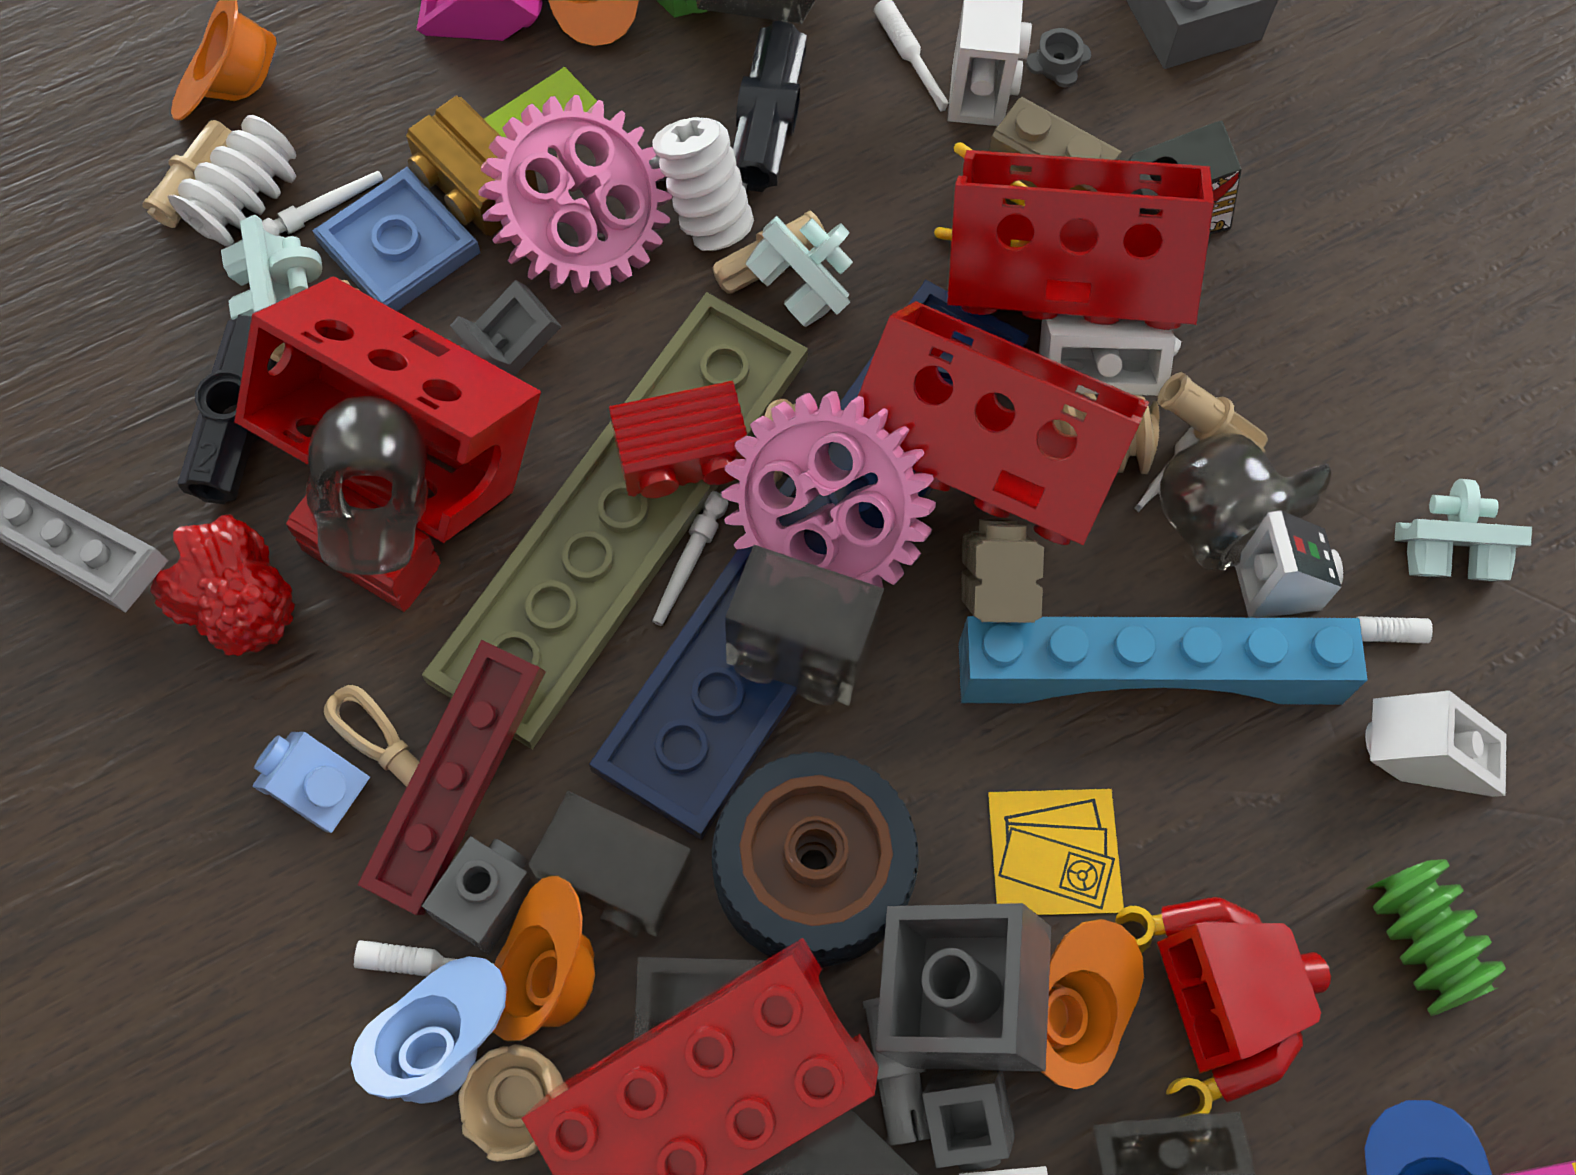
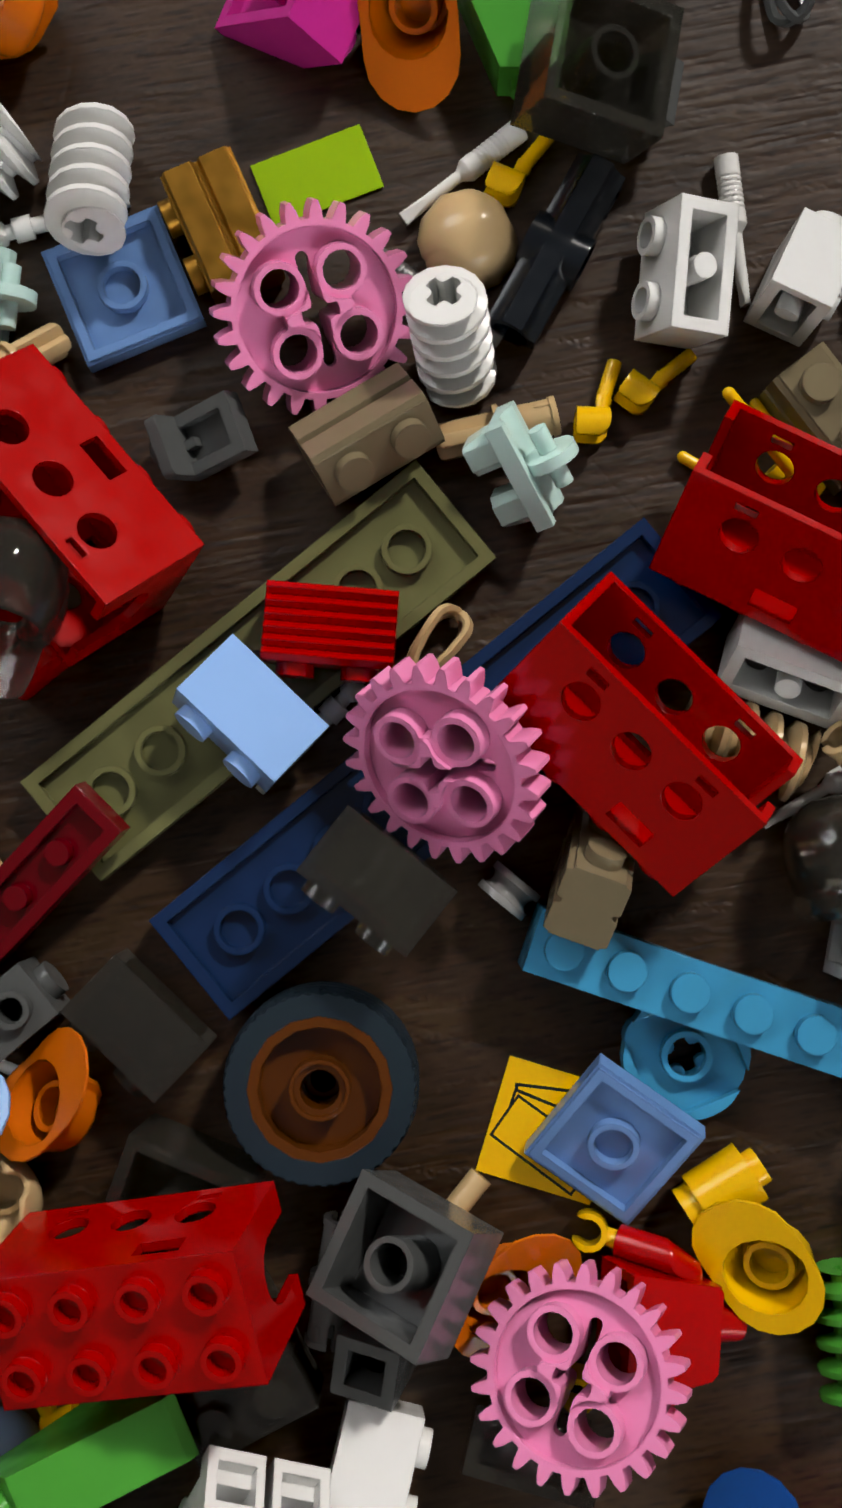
camera: 20 degrees right, 20 degrees up
none -> white piece [43,102,135,256]
none -> light blue brick [172,633,329,792]
none -> dark tan brick [288,362,445,506]
none -> white piece [398,118,528,226]
none -> tan hair [417,189,518,290]
none -> bright pink gear [470,1258,693,1498]
none -> light grey bush [477,860,541,921]
none -> yellow hand [484,131,554,208]
none -> medium blue tile [524,1053,706,1225]
none -> yellow hand [573,359,622,444]
none -> yellow hand [613,348,697,415]
none -> dark azure plate [619,1009,751,1121]
none -> white brick [631,193,740,349]
none -> yellow brick [671,1143,772,1225]
none -> yellow piece [692,1199,826,1336]

